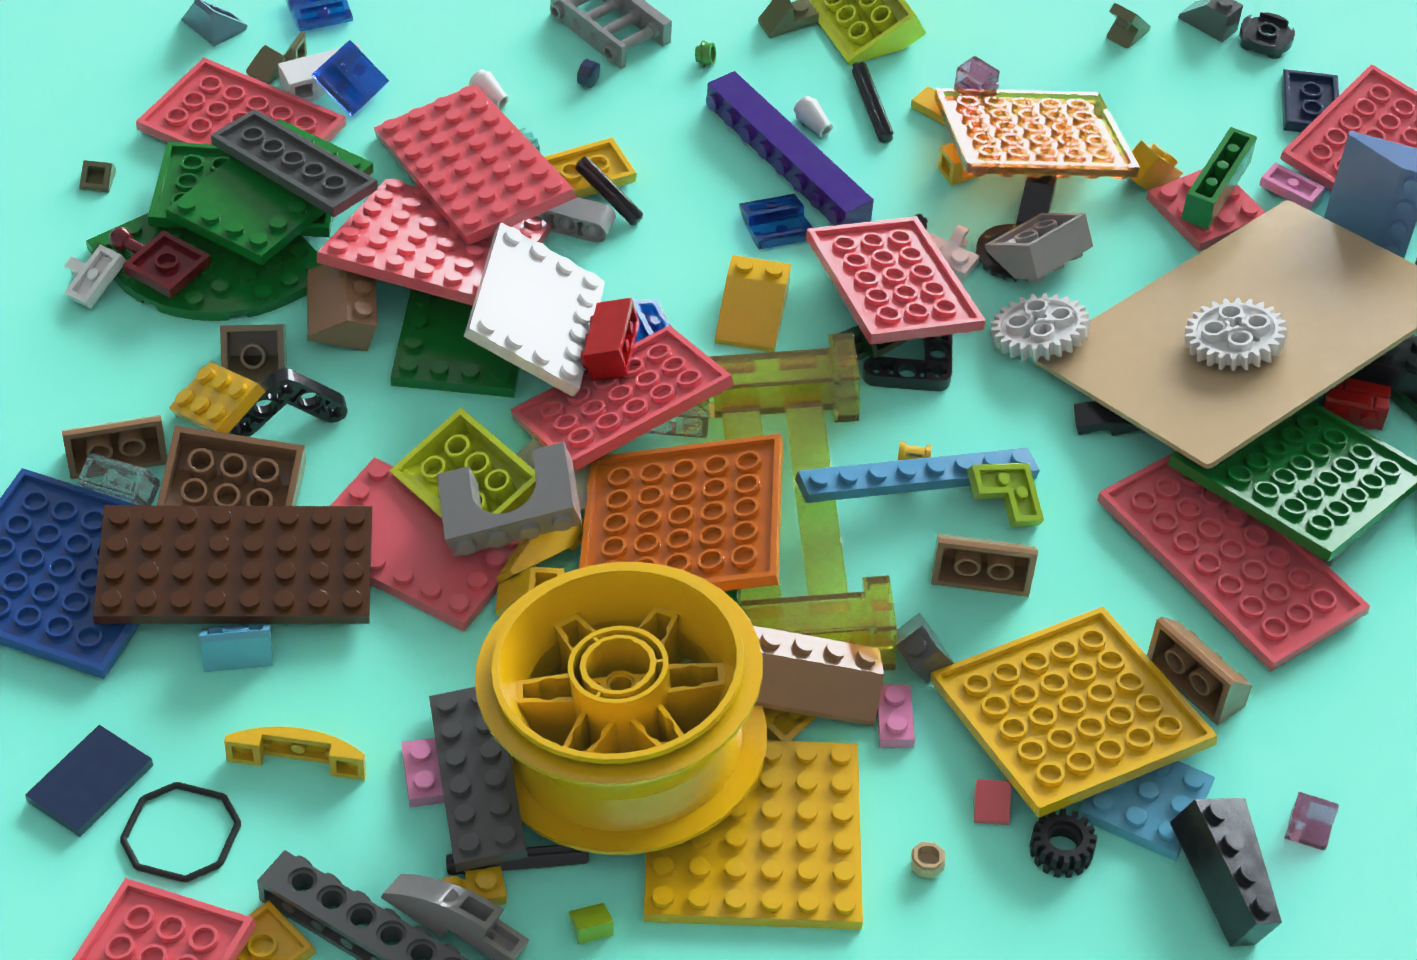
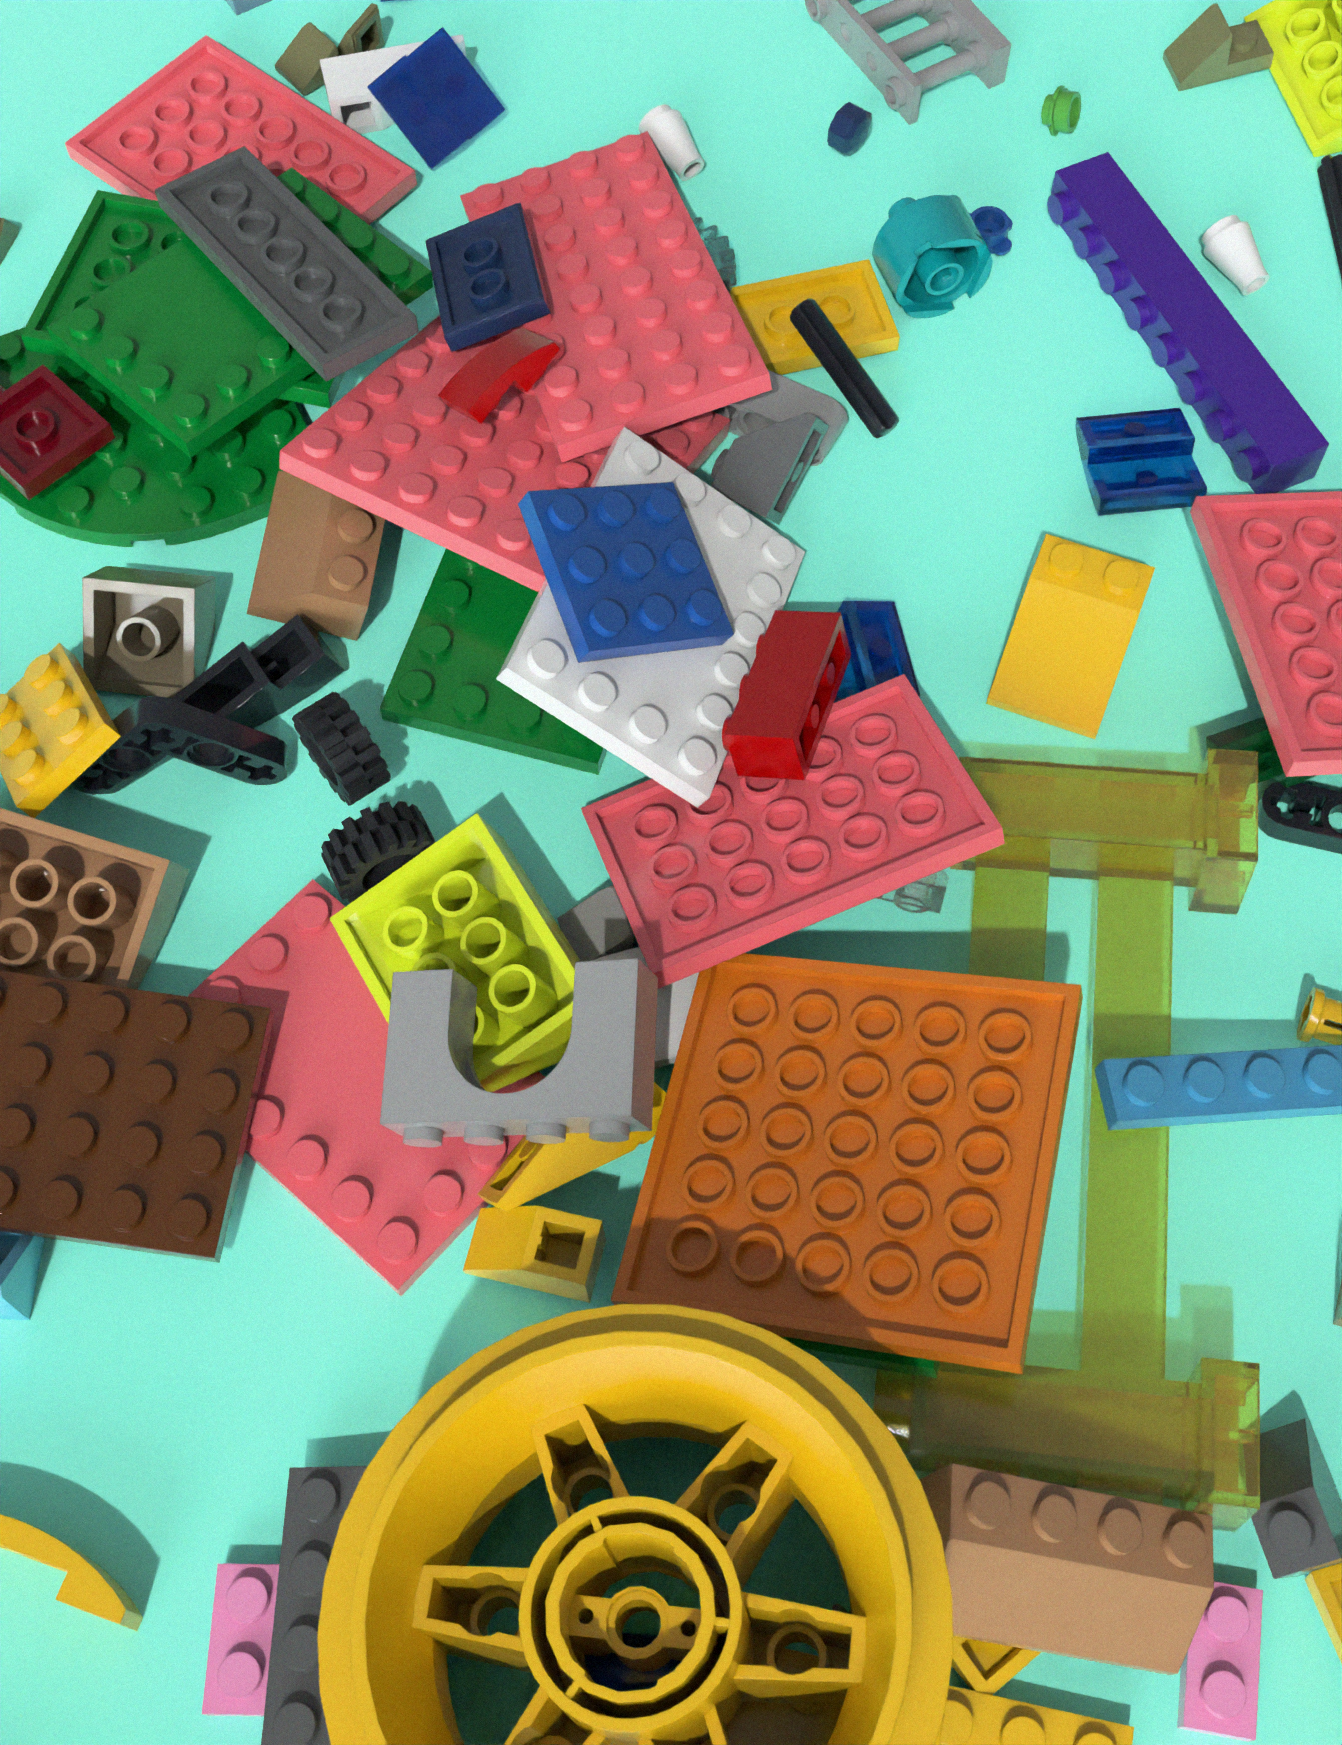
camera: 15 degrees right, 15 degrees up
none -> black slope [171,614,345,729]
none -> black tyre [292,692,391,806]
none -> black tyre [321,801,436,903]
none -> dark blue tile [425,203,551,352]
none -> red slope [437,328,560,424]
none -> blue plate [518,482,734,663]
none -> dark grey slope [711,412,829,525]
none -> teal brick [872,195,993,318]
none -> blue plate [969,206,1013,256]

